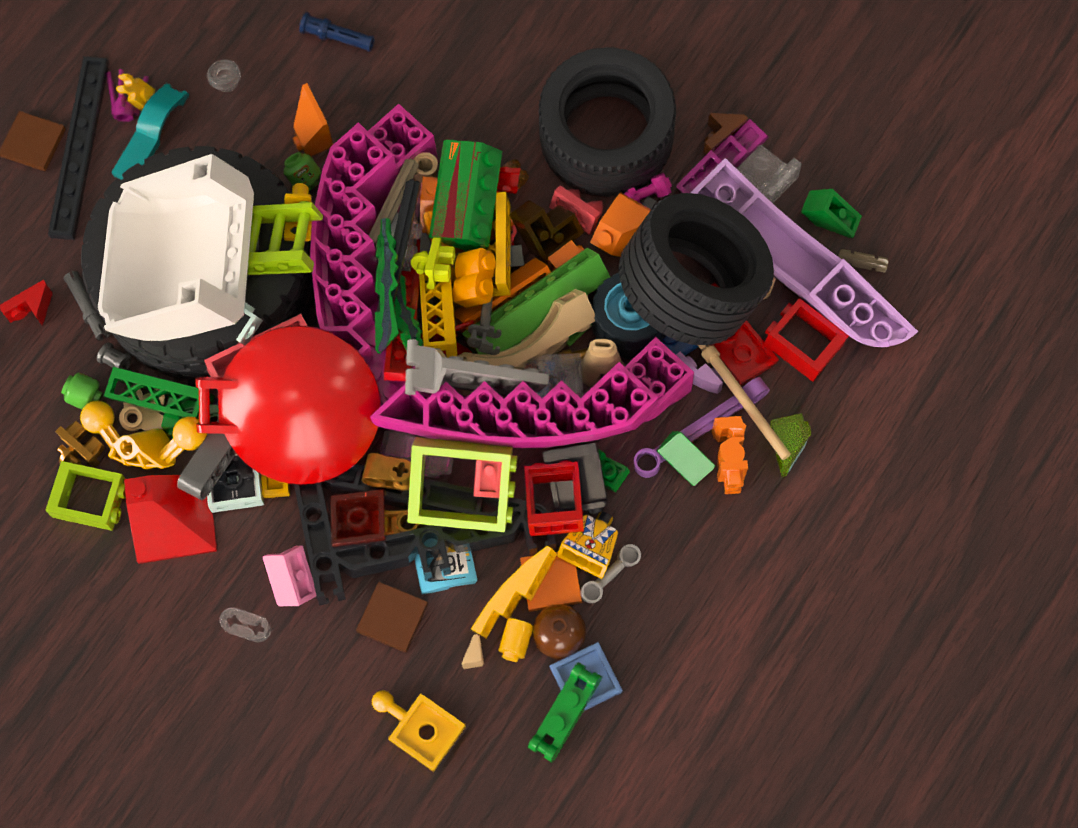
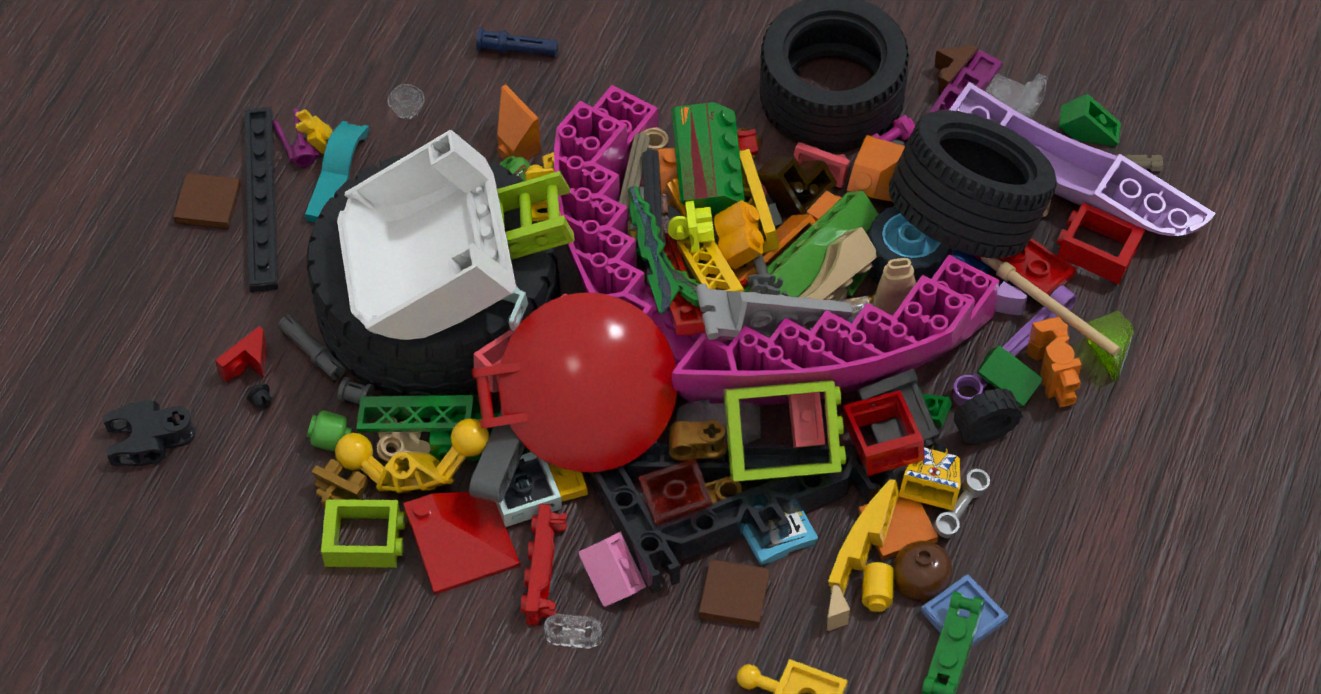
camera: 15 degrees left, 15 degrees down
none -> black piece [246,384,272,409]
none -> red piece [521,504,568,626]
none -> black tyre [953,388,1023,445]

